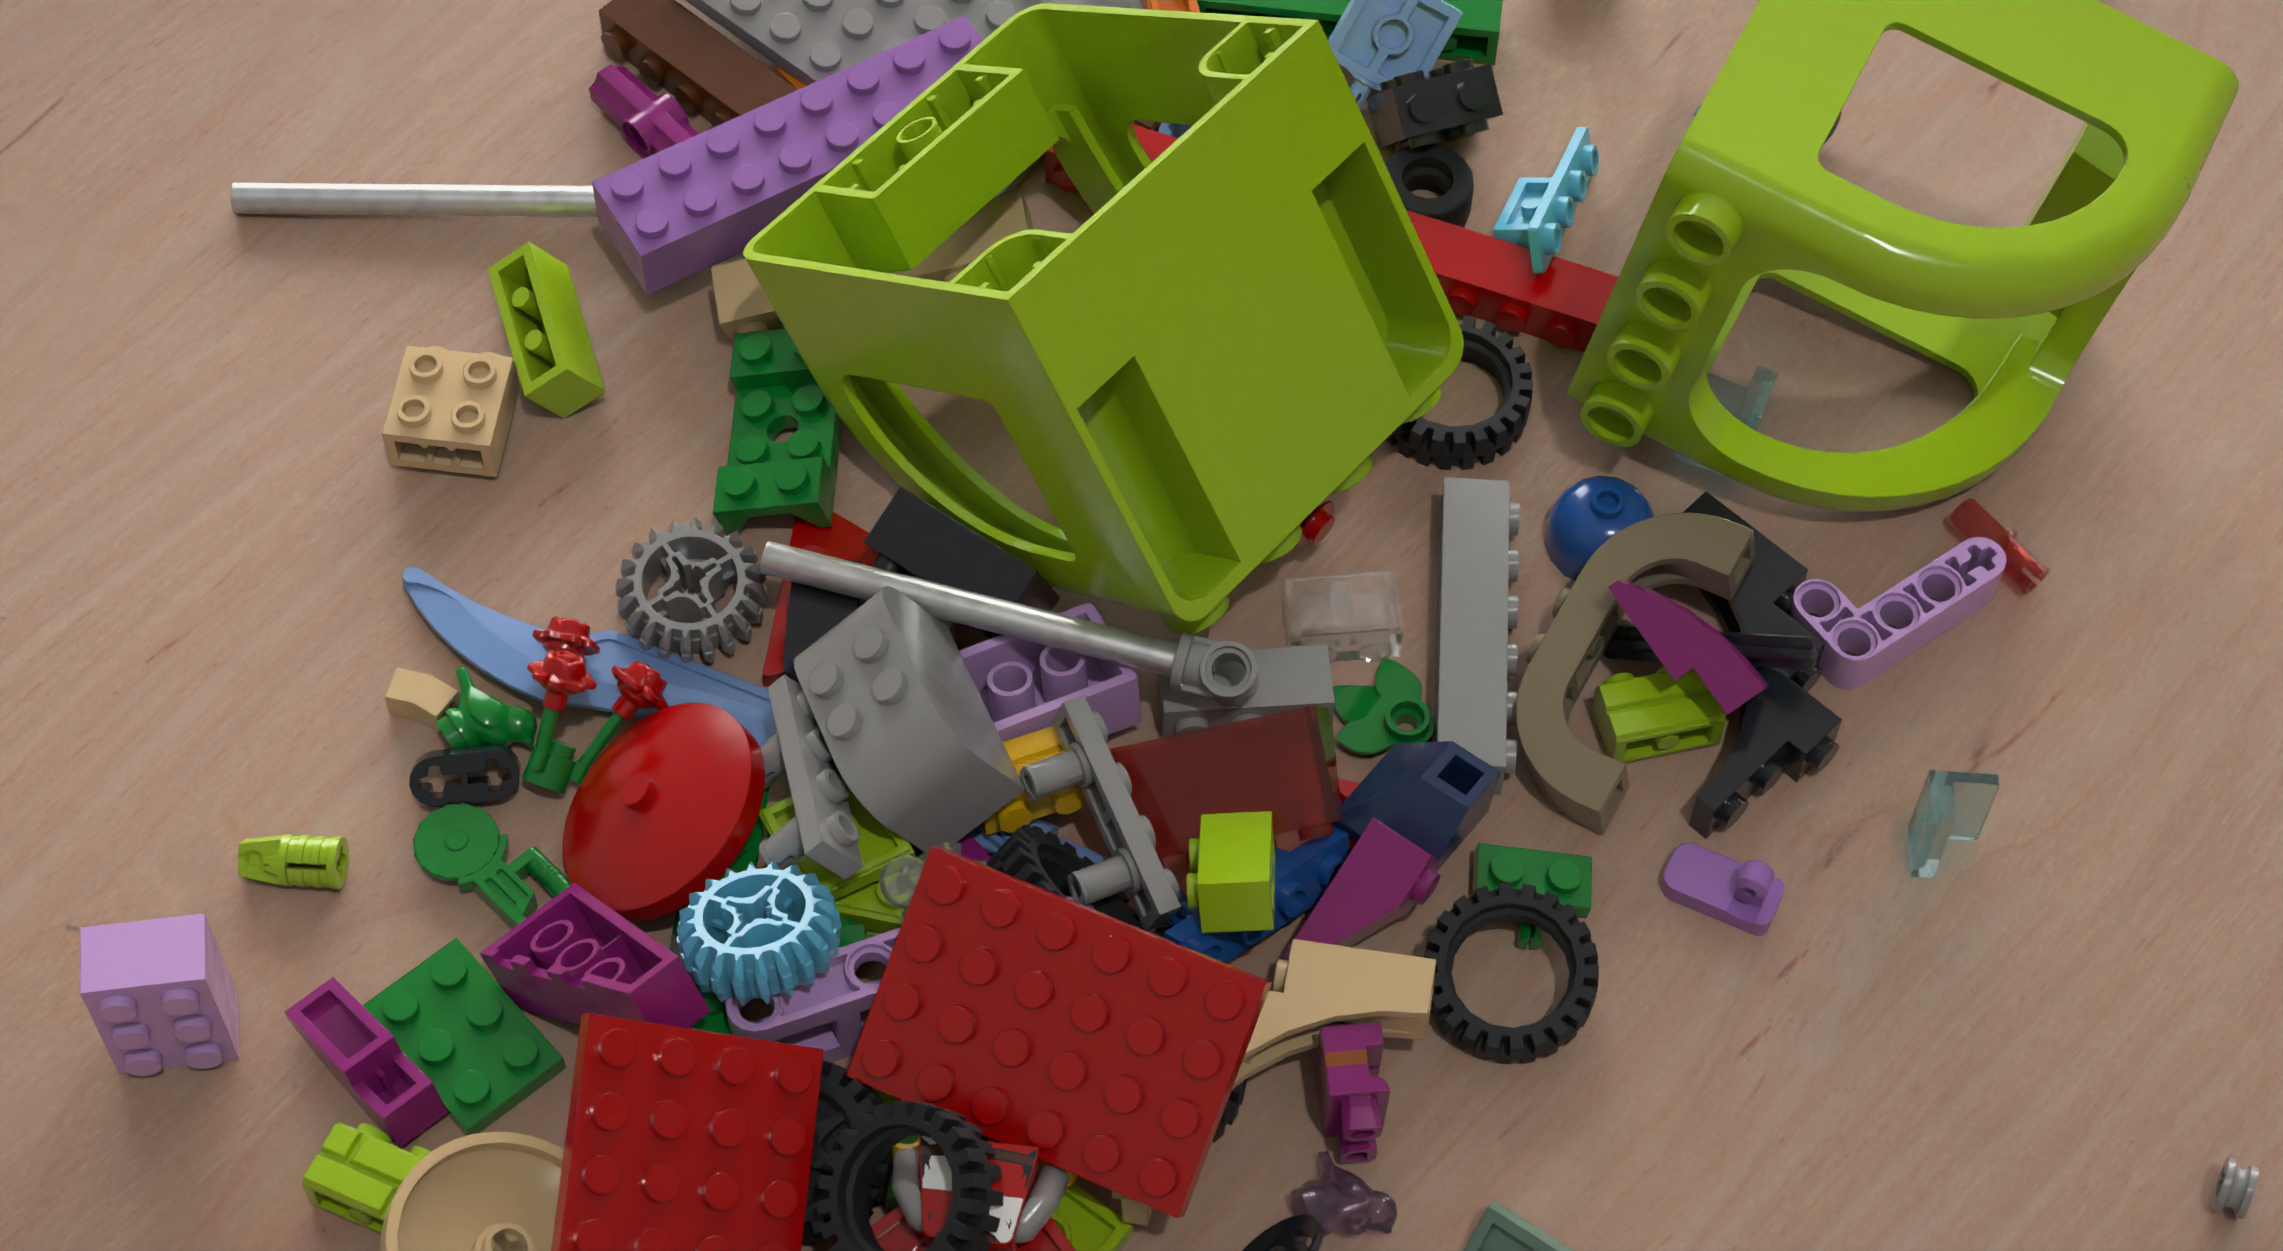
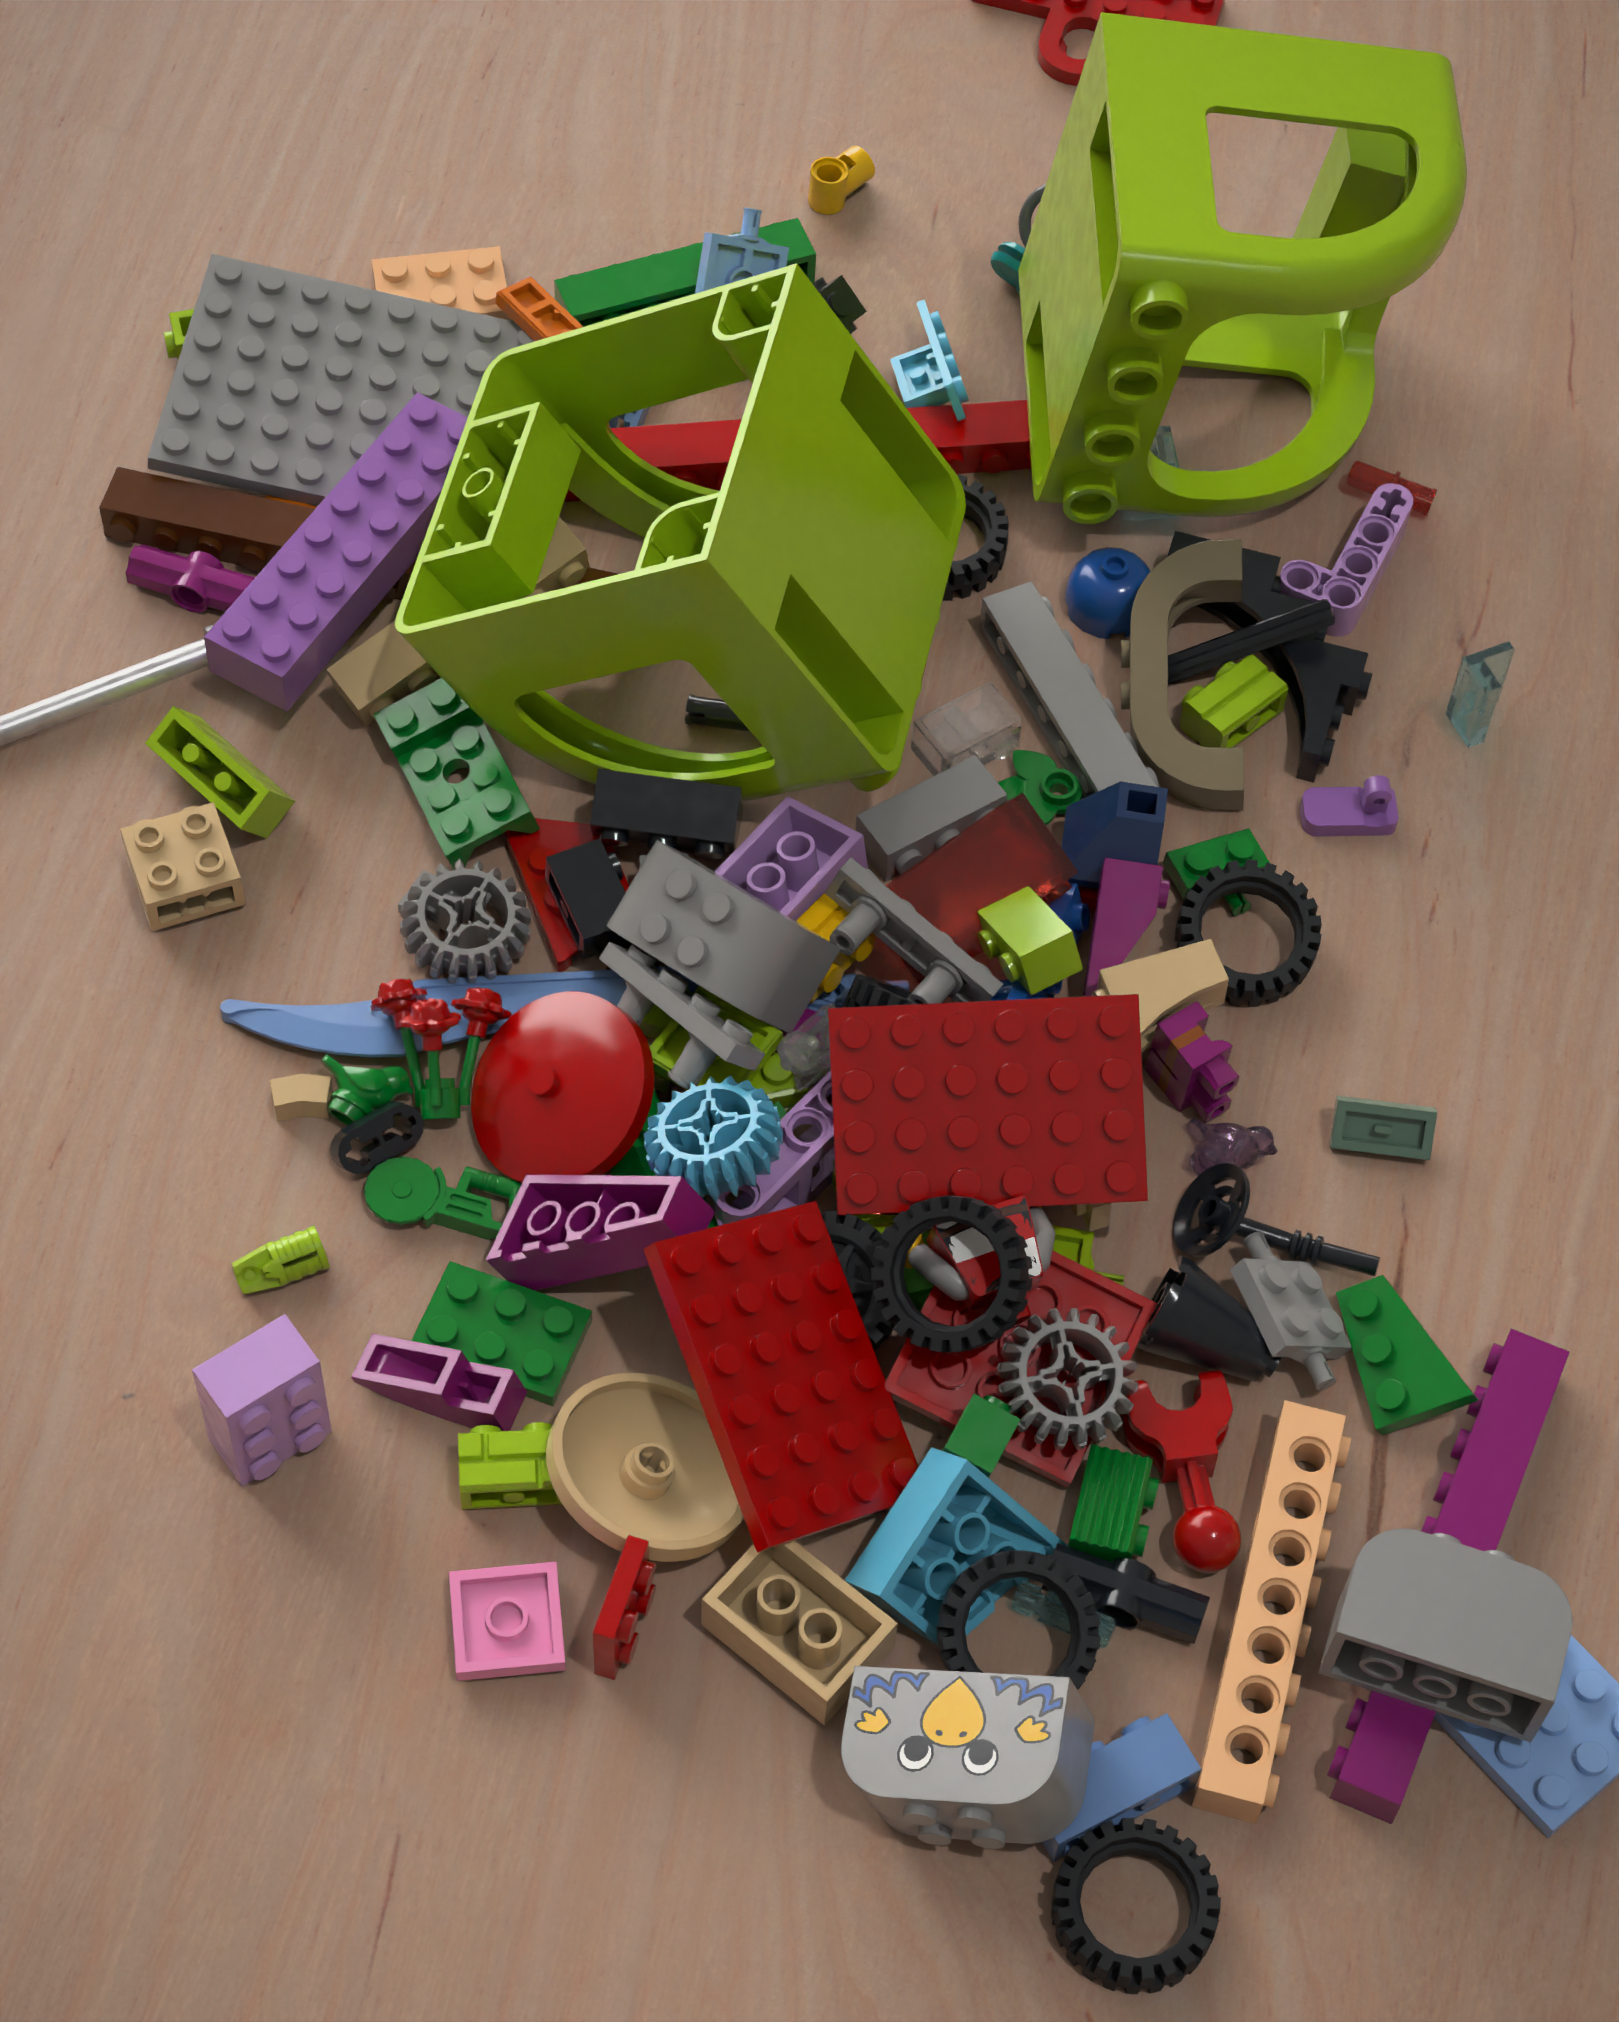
camera: 30 degrees left, 0 degrees up
flat silver piece [760,541,1260,707] -> none
magenta slope [1608,579,1769,715] -> none

